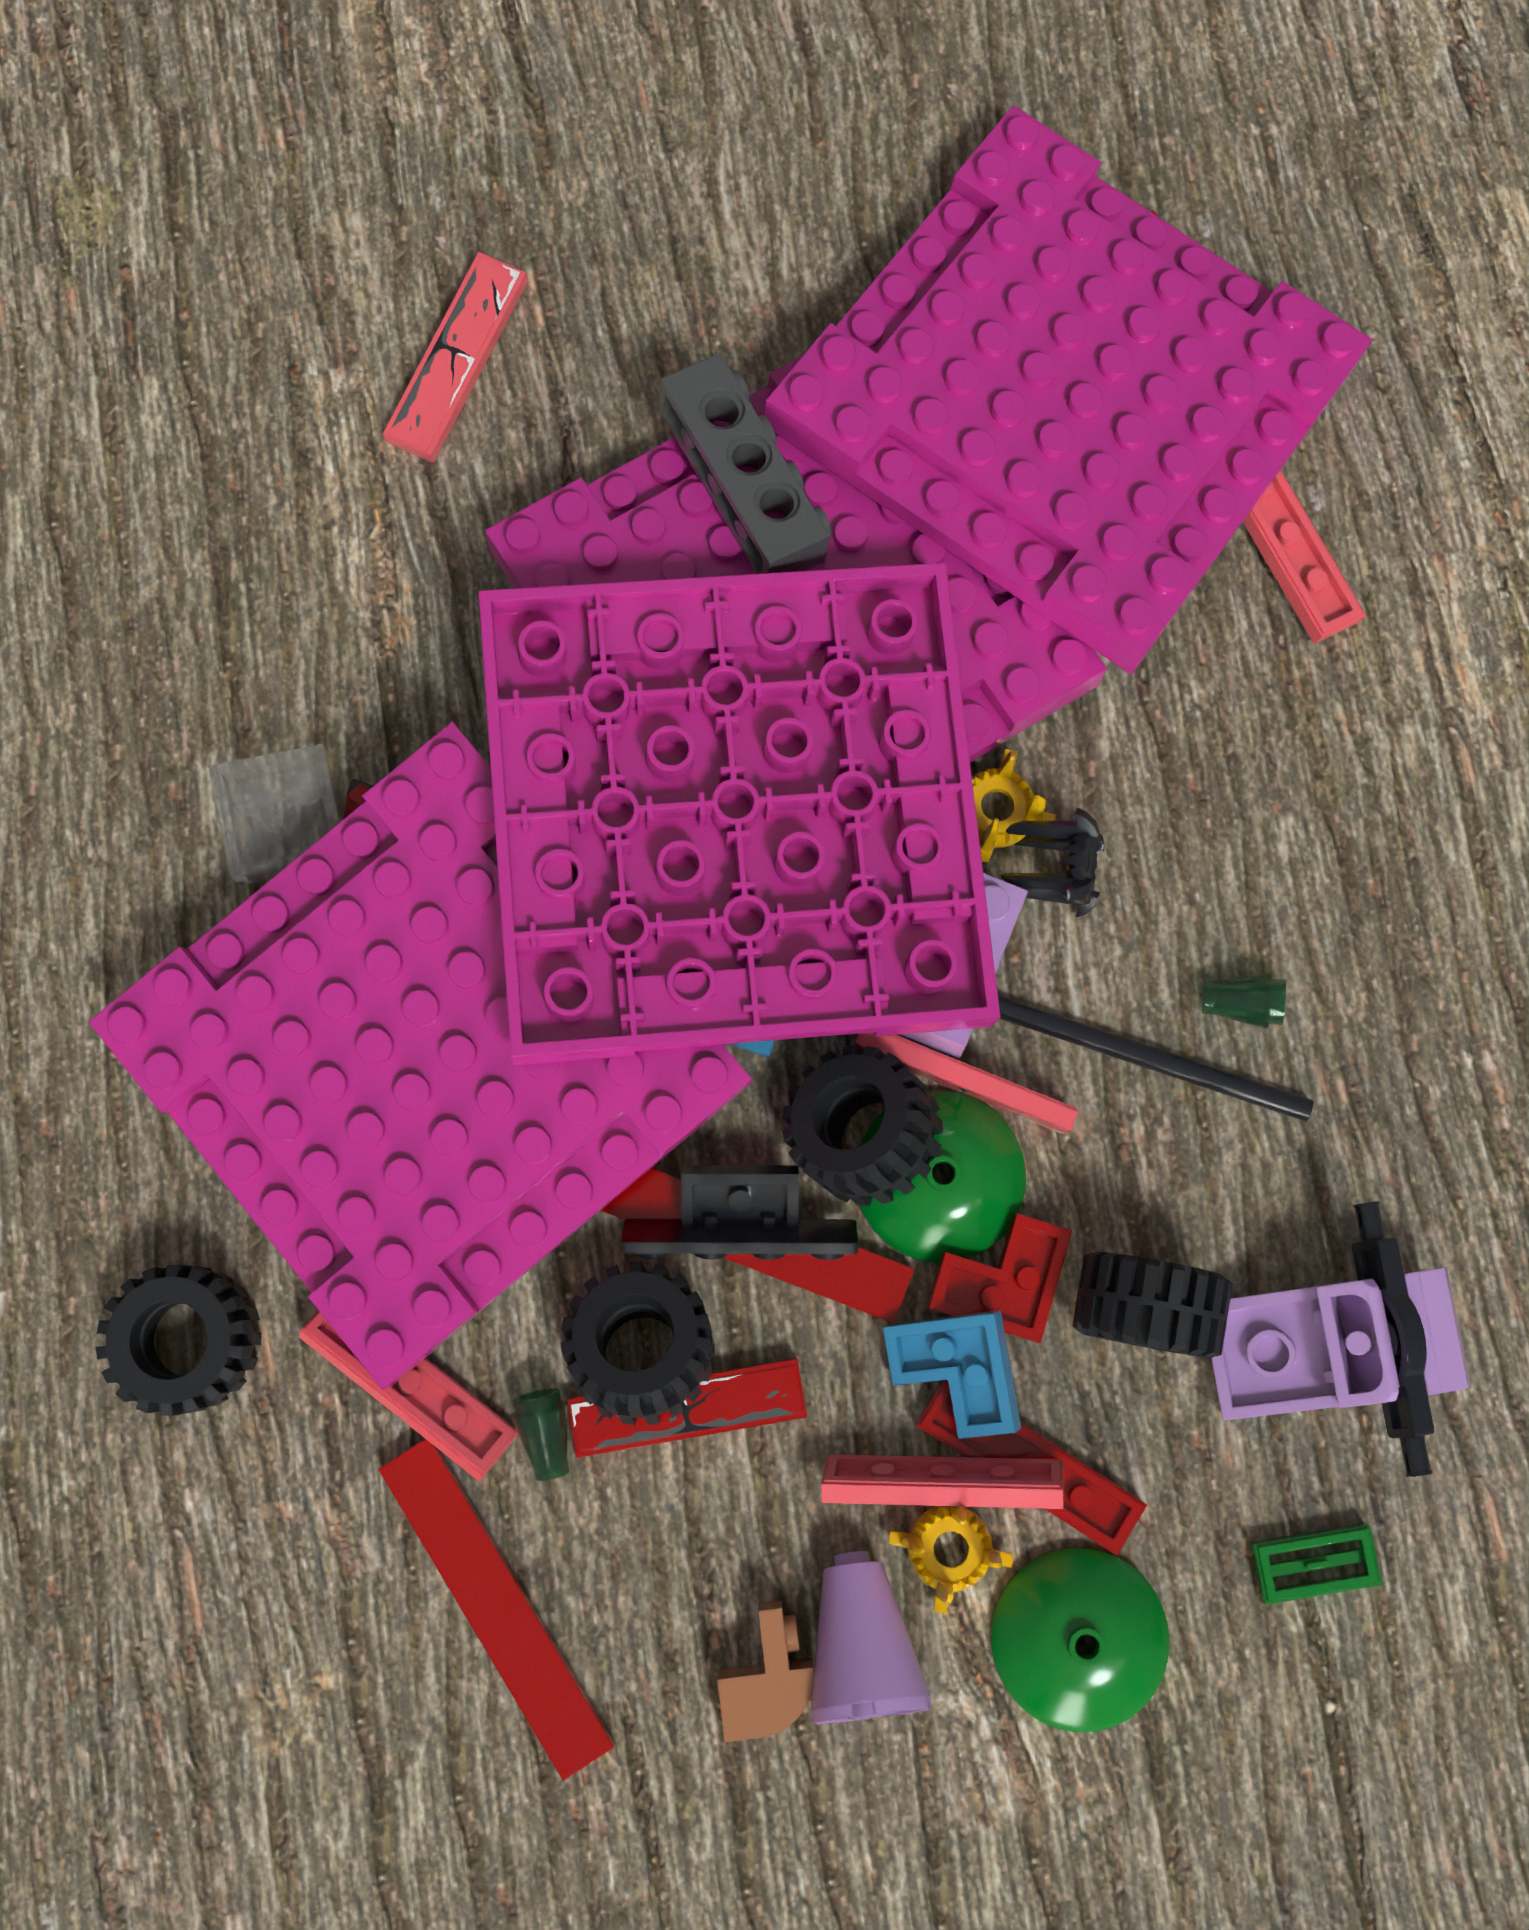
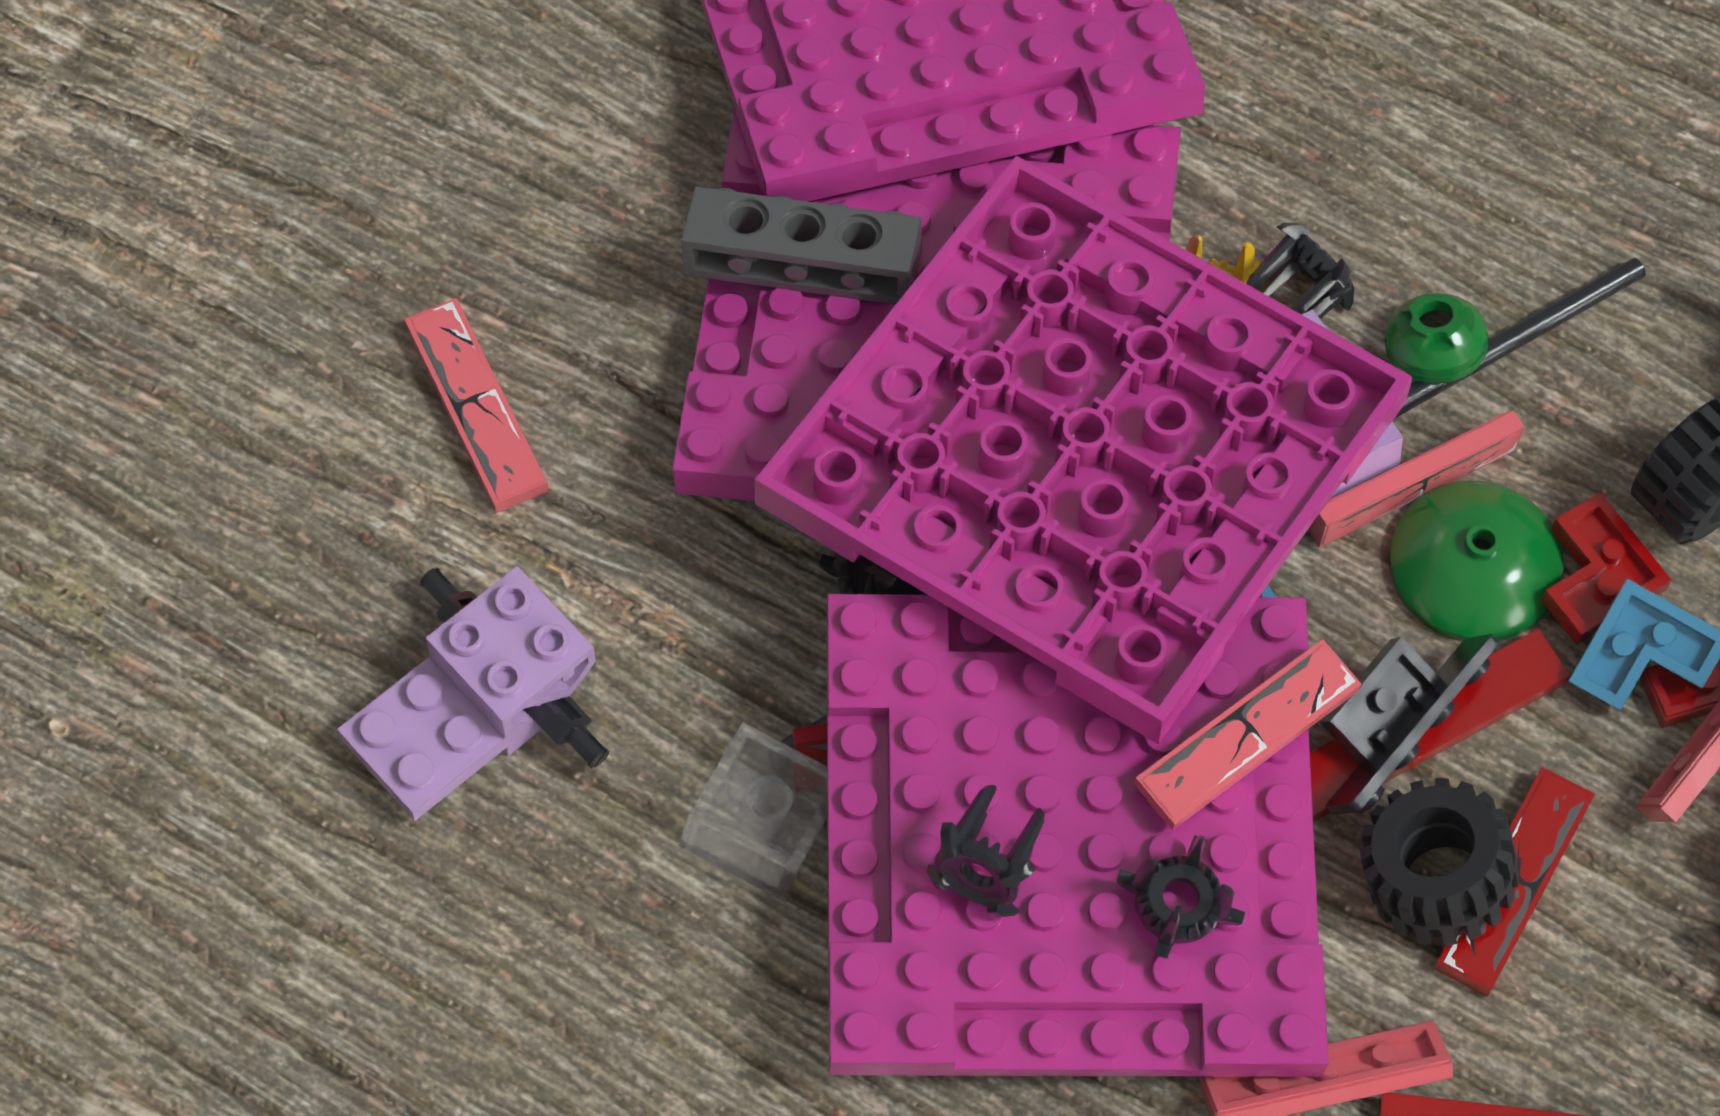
camera: 55 degrees left, 15 degrees down
clear green cone [510,1388,570,1481] -> none
black tyre [782,1045,943,1206] -> none
clear green cone [1201,973,1286,1030] -> none
none -> lavender piece [337,566,610,821]
none -> black piece [927,785,1045,917]
none -> black piece [1116,835,1245,959]
none -> coral tile [1134,639,1362,830]
none -> green piece [1384,293,1489,384]

